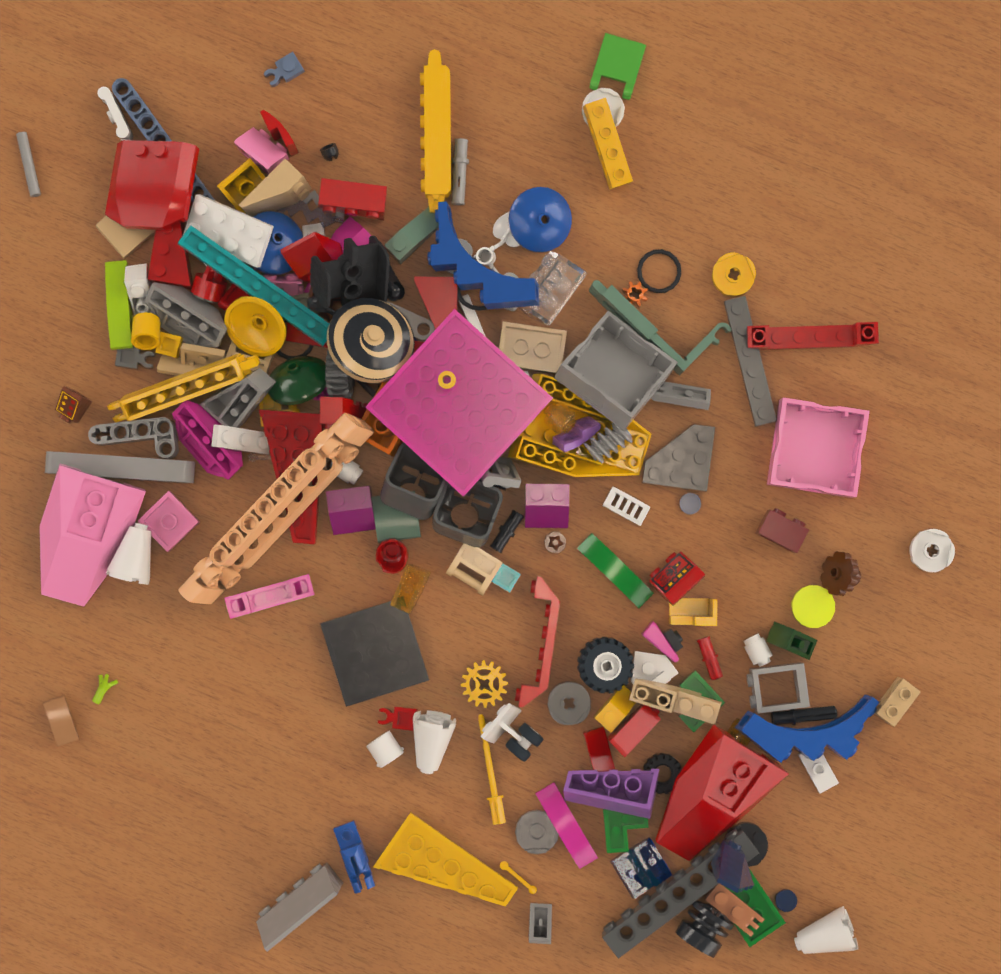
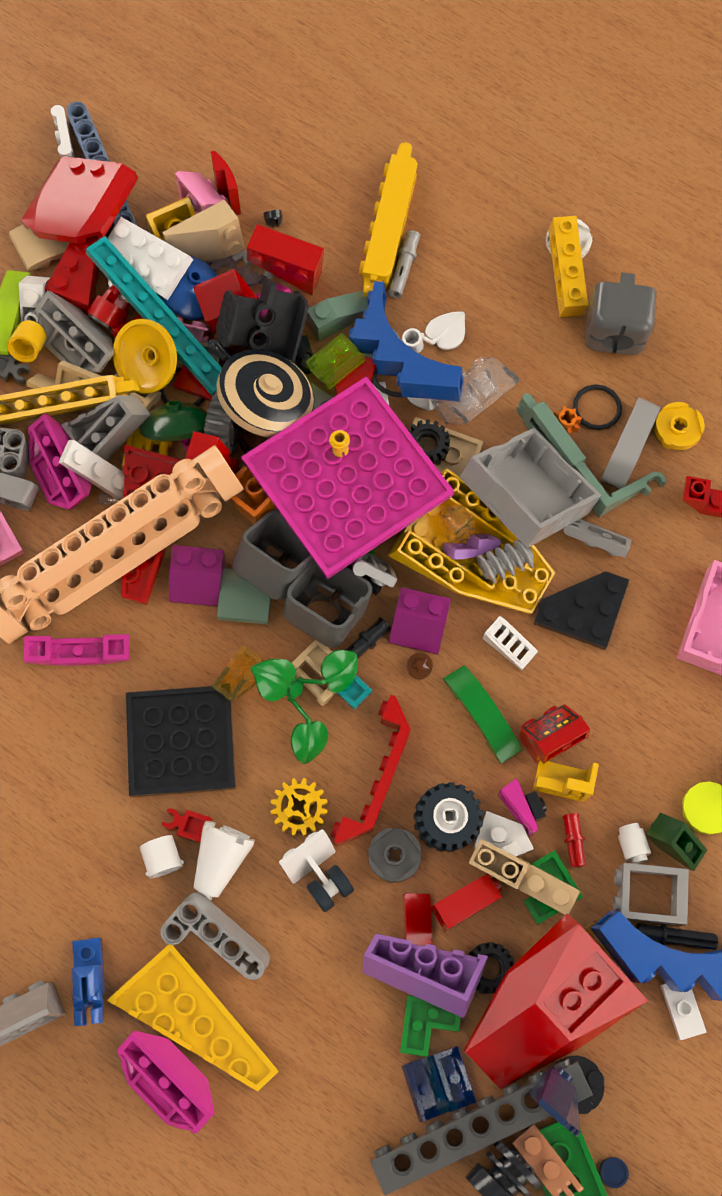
camera: 10 degrees right, 15 degrees down
yellow plate [155,332,183,358] -> none
sand blue plate [264,52,305,87] -> none
white brick [330,461,363,485] -> none
red hair [376,538,408,574] -> none
yellow piece [478,714,506,825] -> none
yellow hinge [500,861,537,894] -> none
blue dish [508,187,572,252] -> none
flat silver tile [515,810,559,854] -> none
light grey slope [528,903,552,944] -> none
dark pink slope [535,782,598,869] -> none
bright green flag [589,33,646,100] -> none
yellow slope [594,685,636,733] -> none
piece [679,493,701,514] -> none
dark grey plate [724,296,777,427] -> none
dark red brick [756,508,809,553] -> none
none -> dark pink wedge [117,1031,215,1134]
none -> light grey beam [160,892,270,980]
none -> green plant [250,649,358,764]
none -> clear neon green plate [306,333,365,389]
none -> black tyre [408,419,450,466]
none -> dark grey piece [584,273,657,355]
none -> light grey beam [600,397,661,489]

